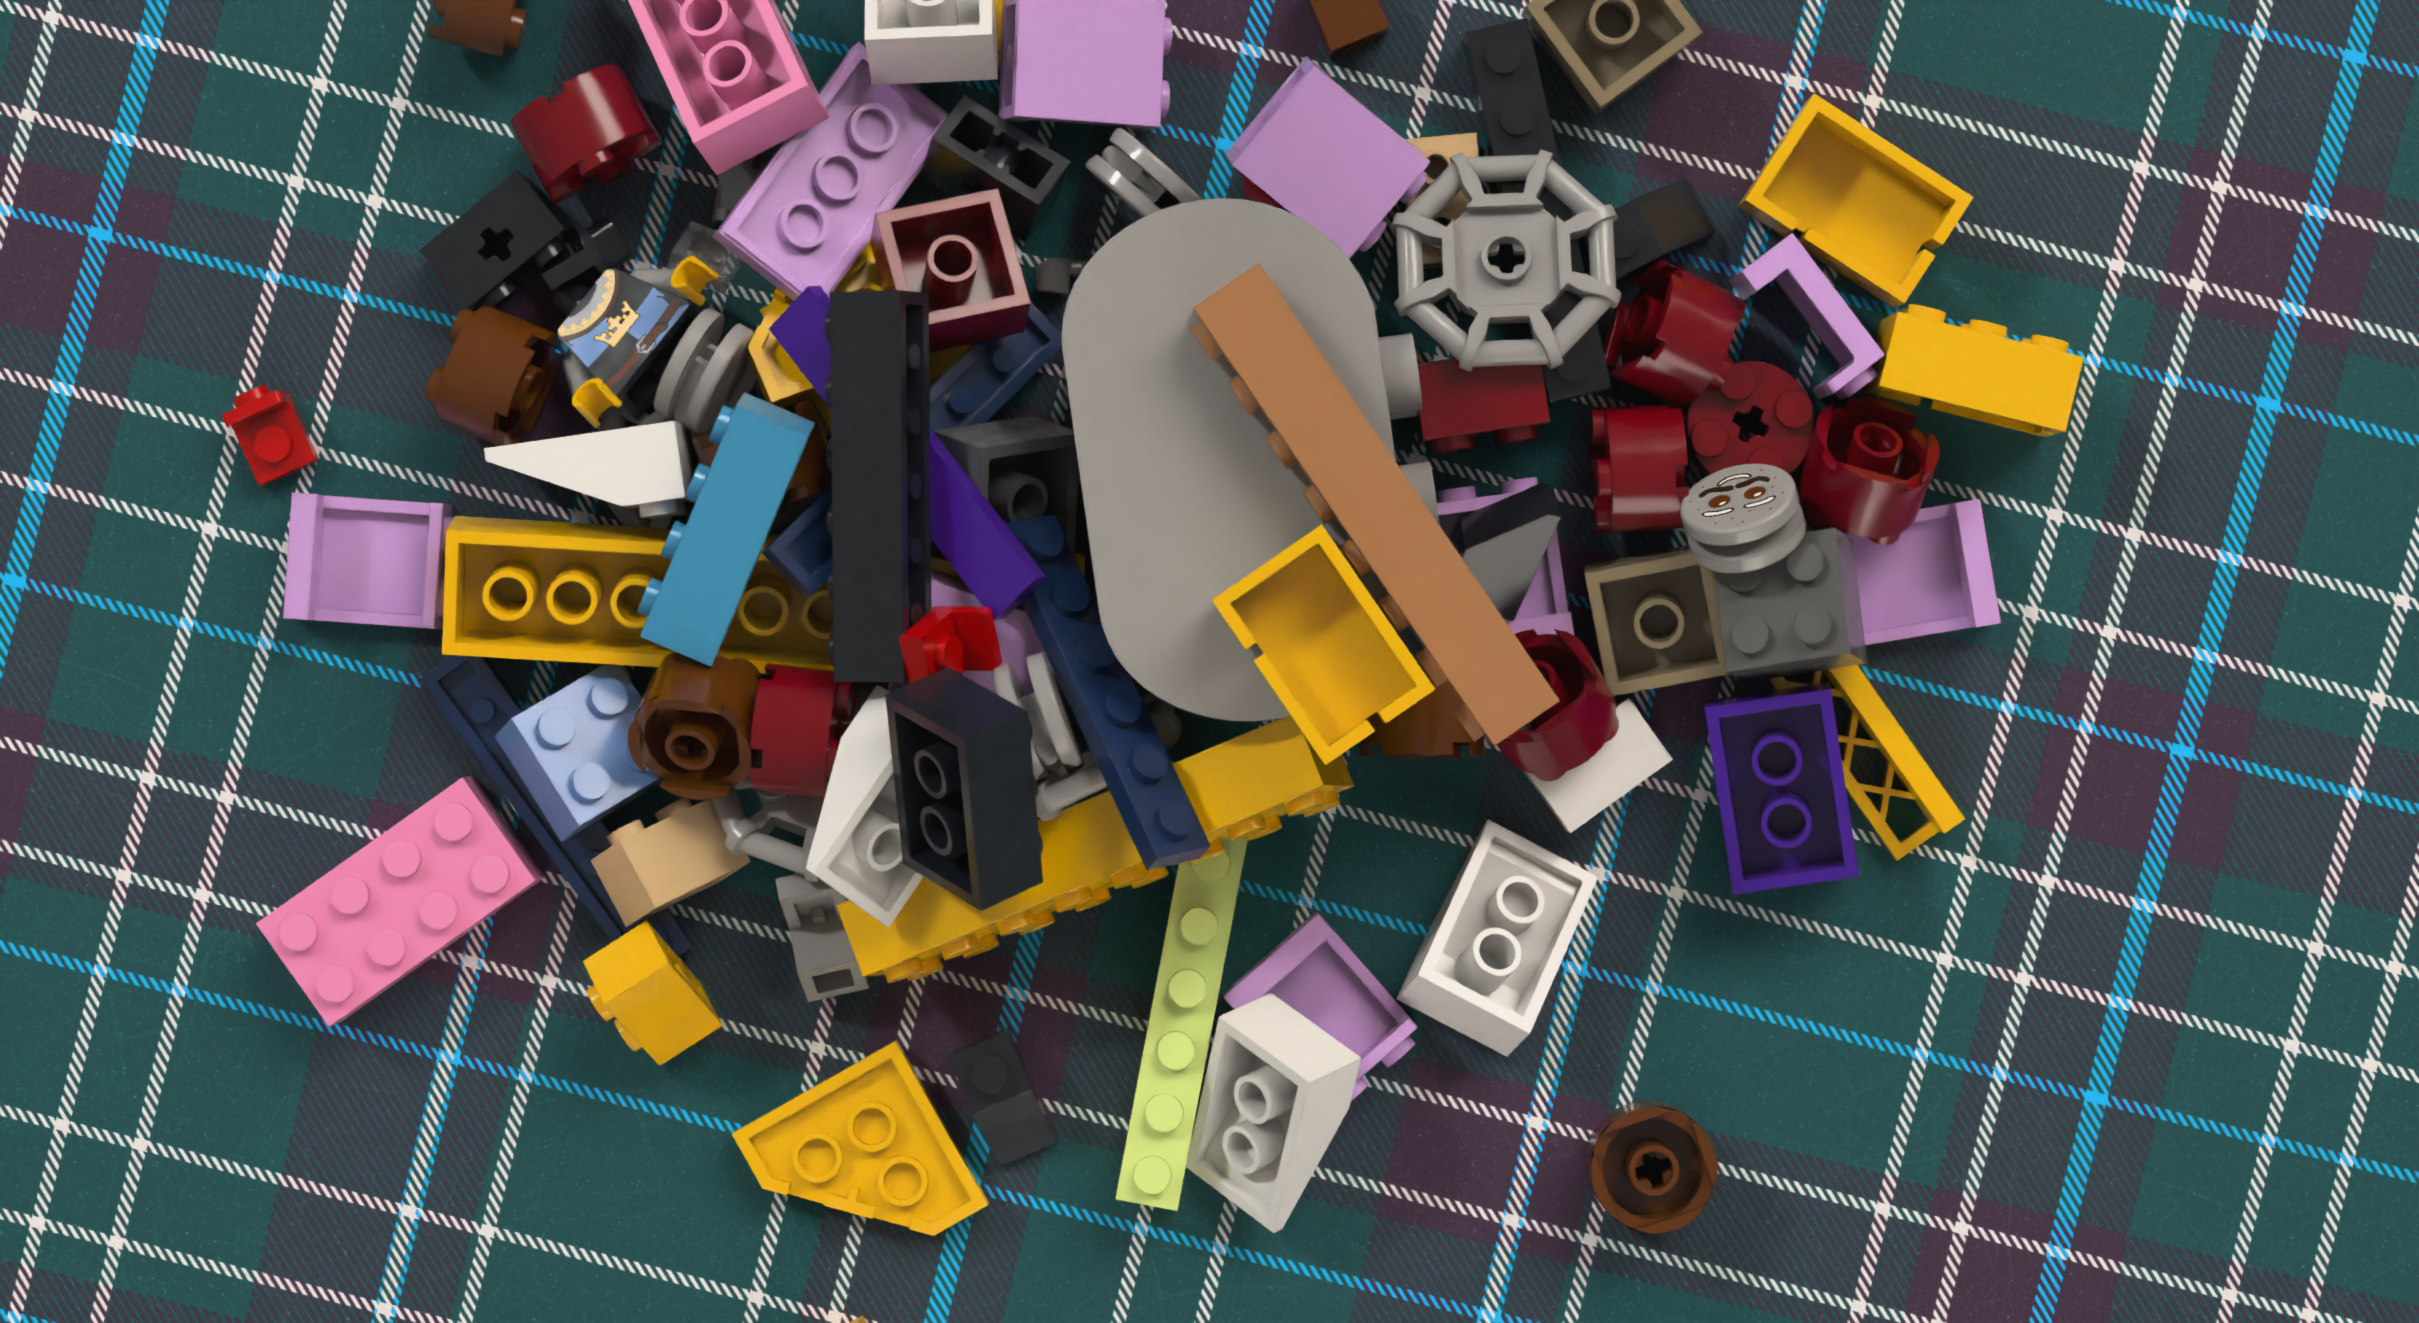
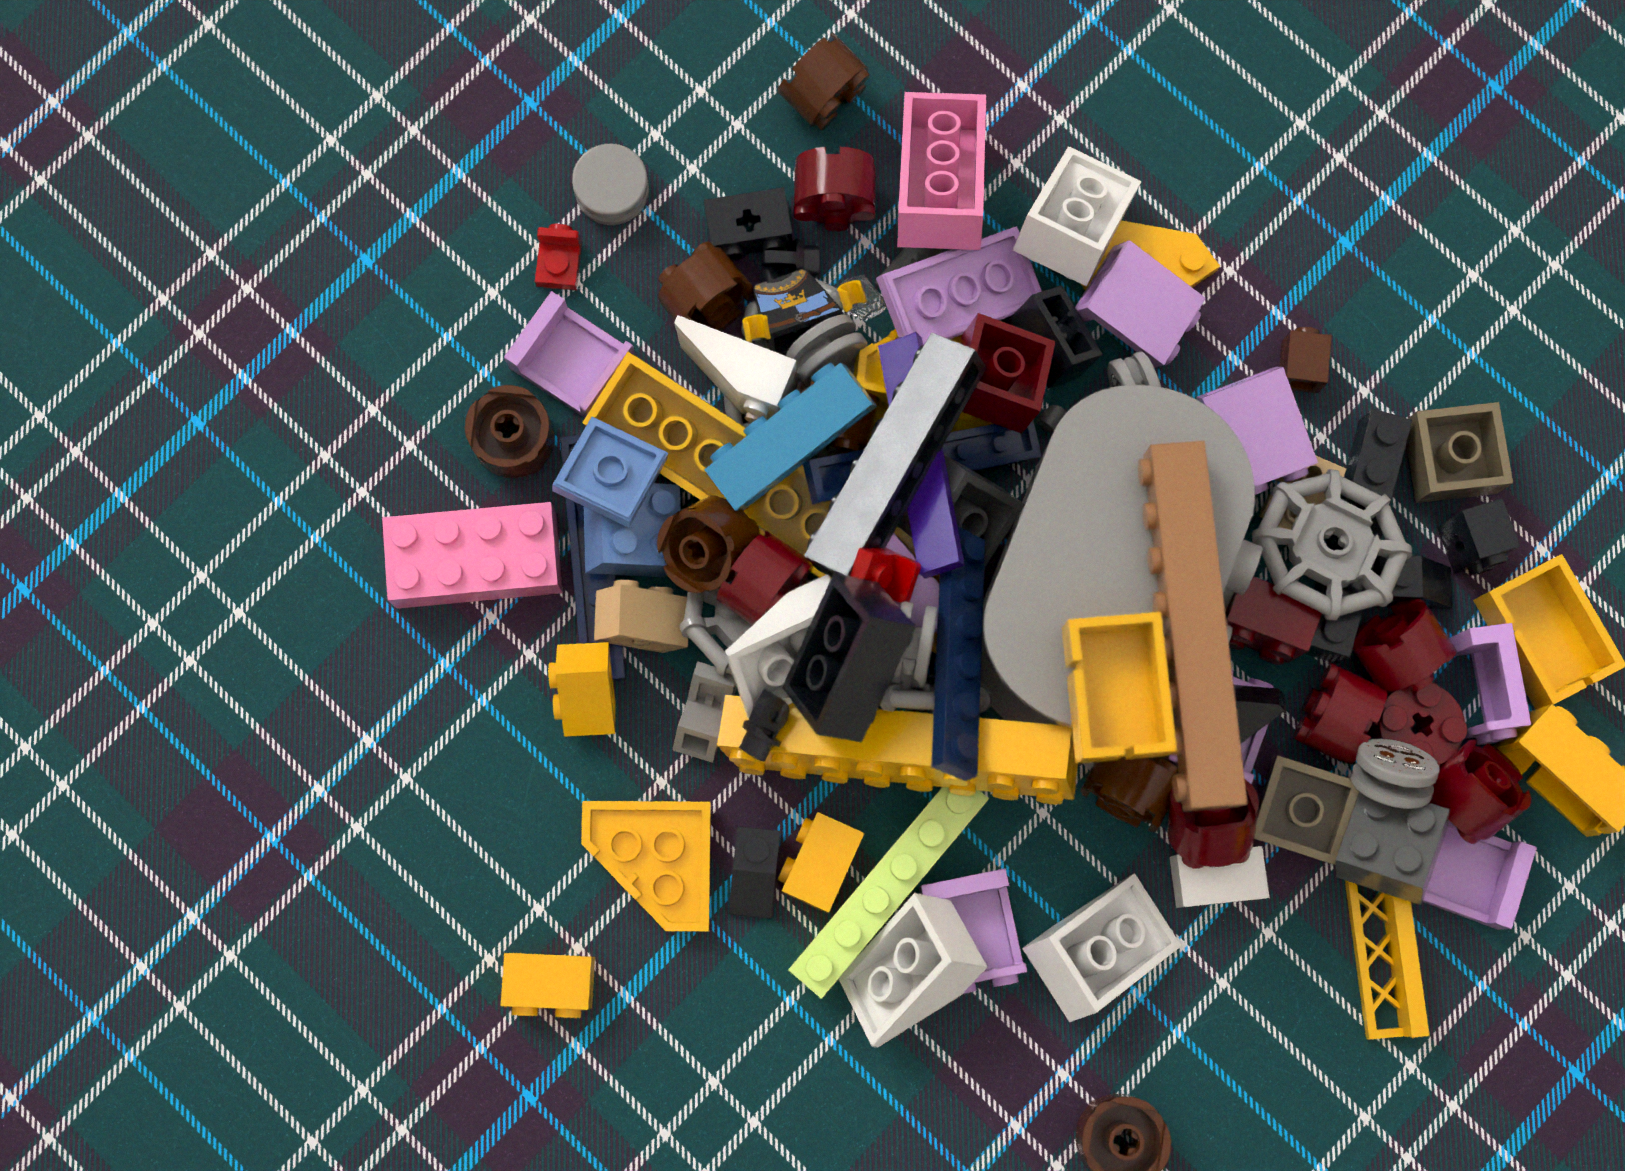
camera: 25 degrees right, 10 degrees down
dark purple brick [1704,682,1859,895] -> none
none -> reddish brown brick [465,385,554,478]
none -> medium blue tile [552,417,668,528]
none -> light grey head [572,144,649,225]
none -> black piece [739,688,789,762]
none -> yellow brick [778,812,864,913]
none -> black brick [1437,498,1520,576]

